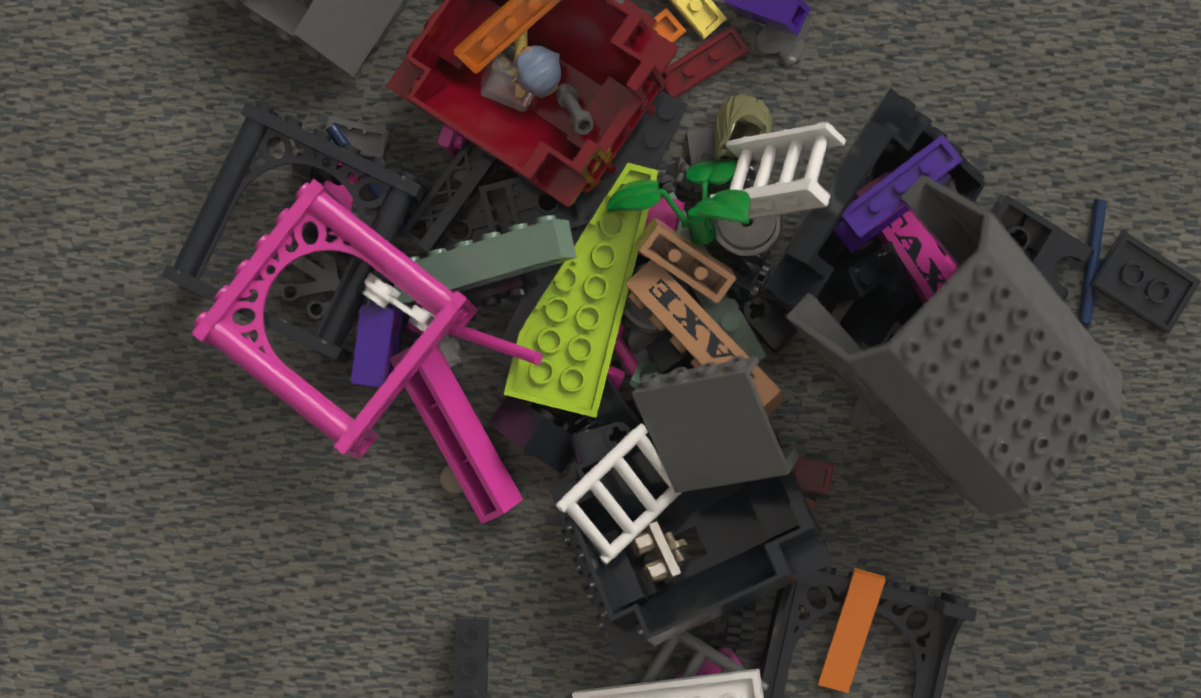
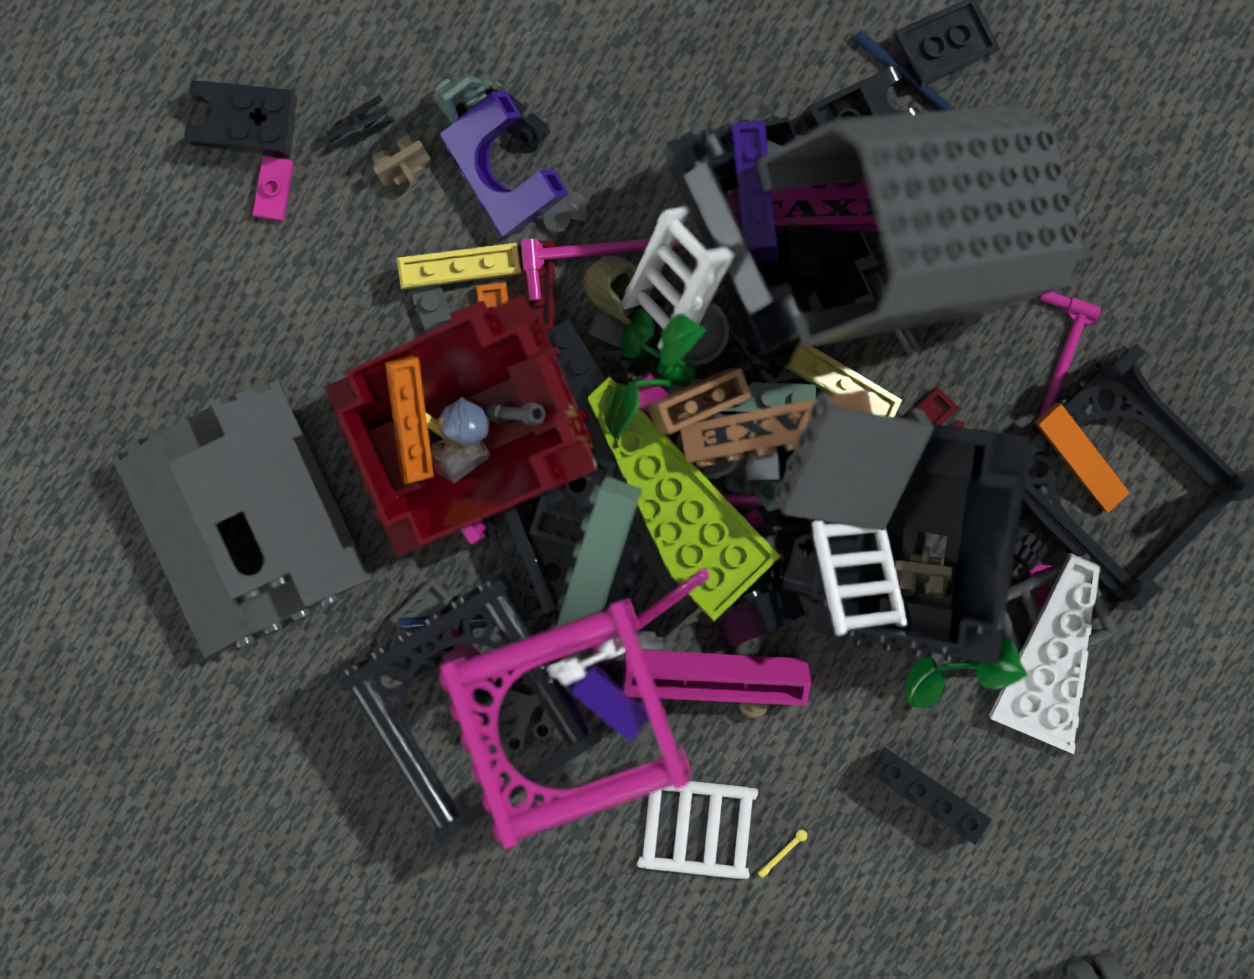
camera: 55 degrees left, 0 degrees up
none -> dark pink bar [521,238,679,301]
none -> white bar [637,781,758,879]
none -> light yellow hinge [758,830,808,878]
none -> light yellow tile [785,340,902,417]
none -> green plant [905,638,1028,708]
none -> dark pink bar [1030,292,1101,438]

